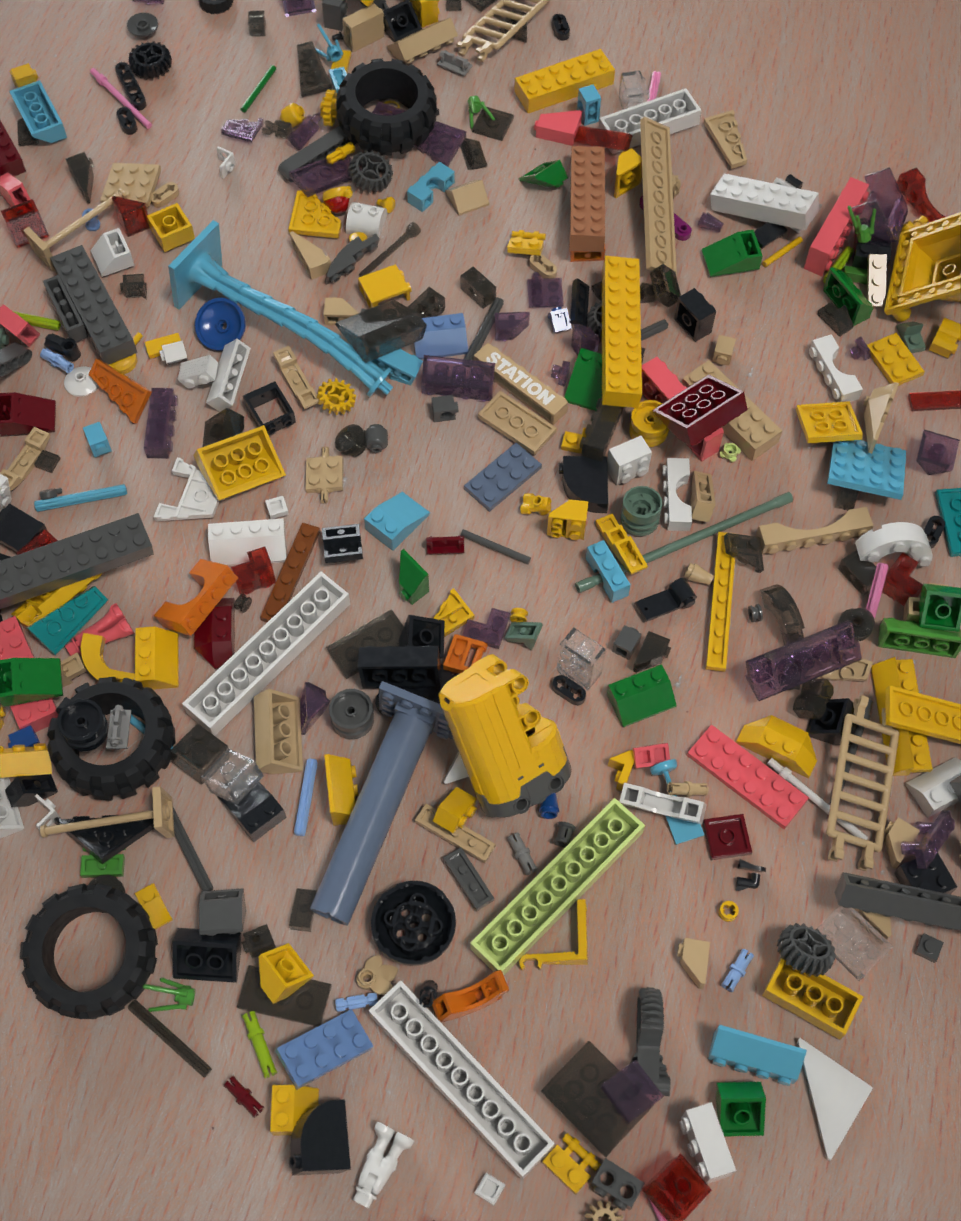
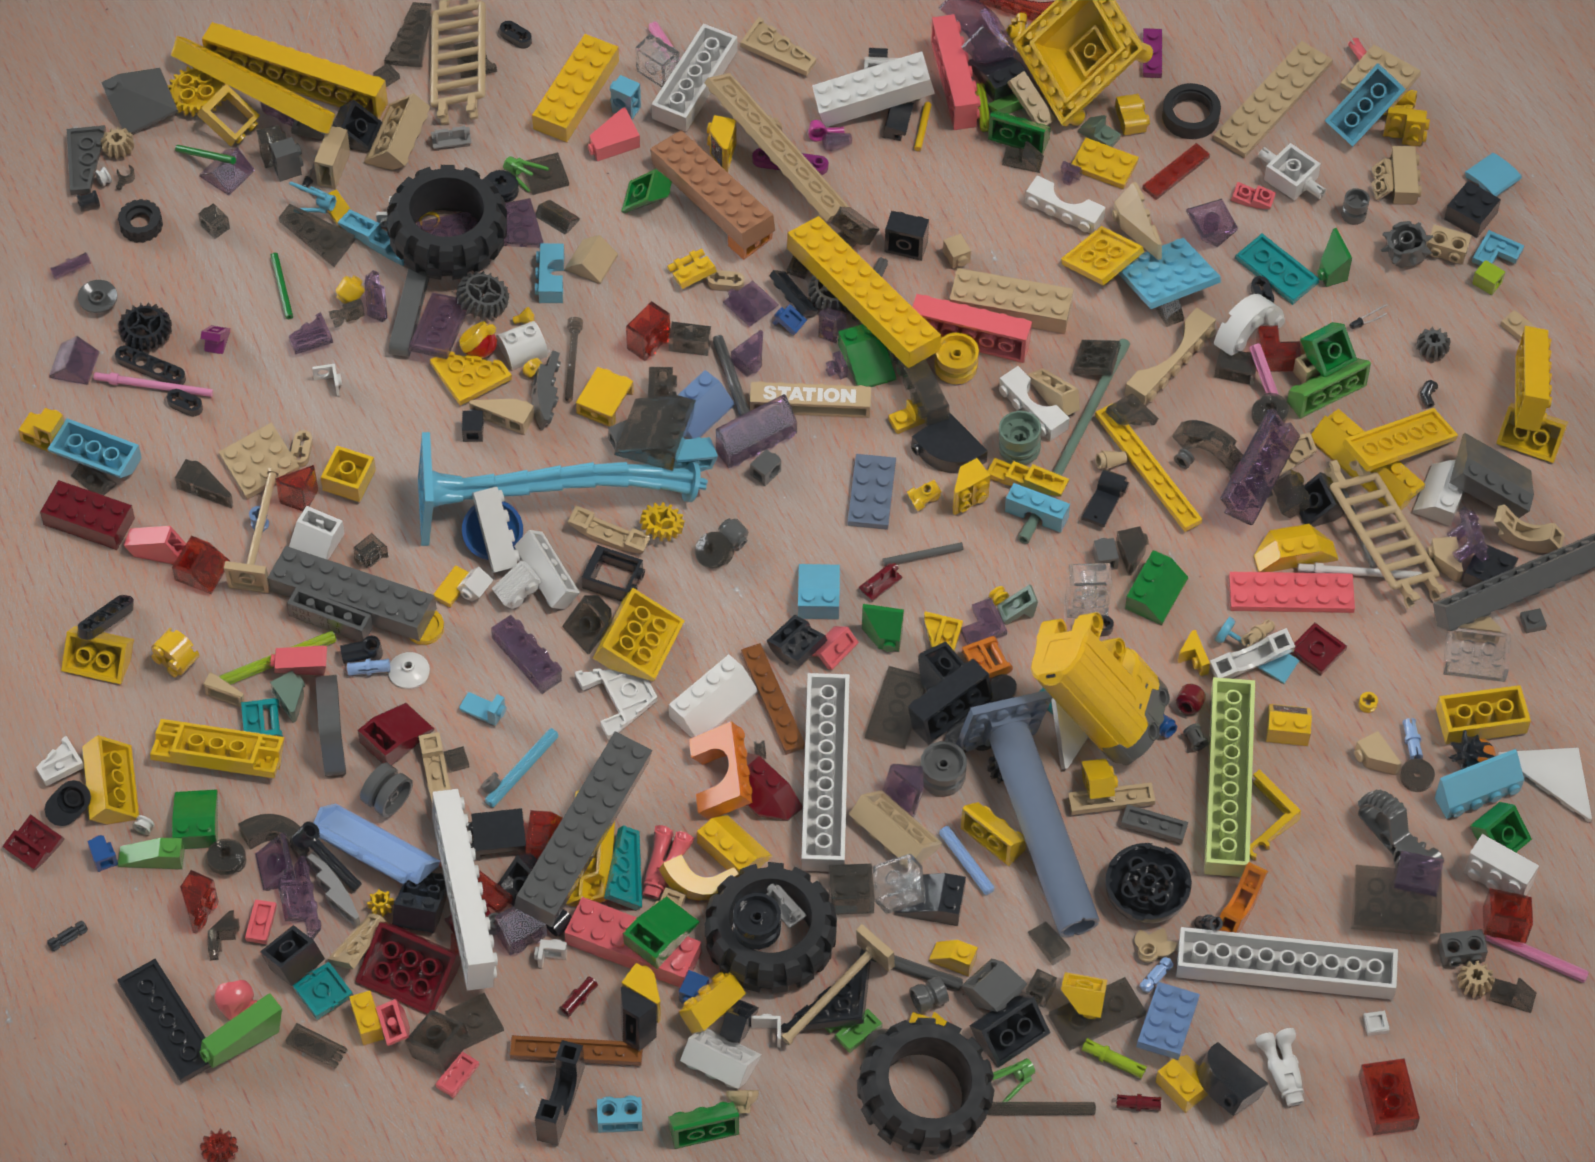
camera: 40 degrees left, 5 degrees down
orange wing [88,359,152,424] -> none
clear red brick [231,547,276,595] -> none
white plate [265,496,289,519] -> none
tan plate [306,446,344,503] -> none
yellow gear [320,89,337,126] -> none
tan slope [324,297,359,326] -> none
yellow axle [326,142,355,164] -> none
tan plate [478,391,557,456] -> none
light grey pin [507,833,538,875] -> none
yellow plate [542,1133,601,1195] -> none
clear red tile [574,126,633,151] -> none
white brick [607,436,652,486] -> none
coral slope [633,743,670,768] -> none
dark red slope [653,375,748,446] -> none
green slope [701,230,763,277] -> none
yellowish green plate [720,443,741,462] -> none
black piece [736,859,766,891] -> none
dark grey gear [777,923,836,977] -> none
bright green plant [848,206,876,243] -> none
none -> clear purple slope [49,336,99,385]
none -> magenta slope [200,325,231,354]
none -> black brick [462,409,484,442]
none -> white brick [472,487,520,573]
none -> black piece [486,170,519,203]
none -> clear red brick [626,301,671,361]
none -> dark pink bar [808,120,845,142]
none -> coral panel [812,626,859,670]
none -> dark grey wheel [909,976,949,1014]
none -> yellow slope [929,940,978,977]
none -> clear smoke tile [1073,340,1121,376]
none -> dark red head [1176,684,1206,715]
none -> yellow slope [1266,704,1312,746]
none -> clear smoke piece [1400,759,1435,792]
none -> black hair [1448,730,1496,770]

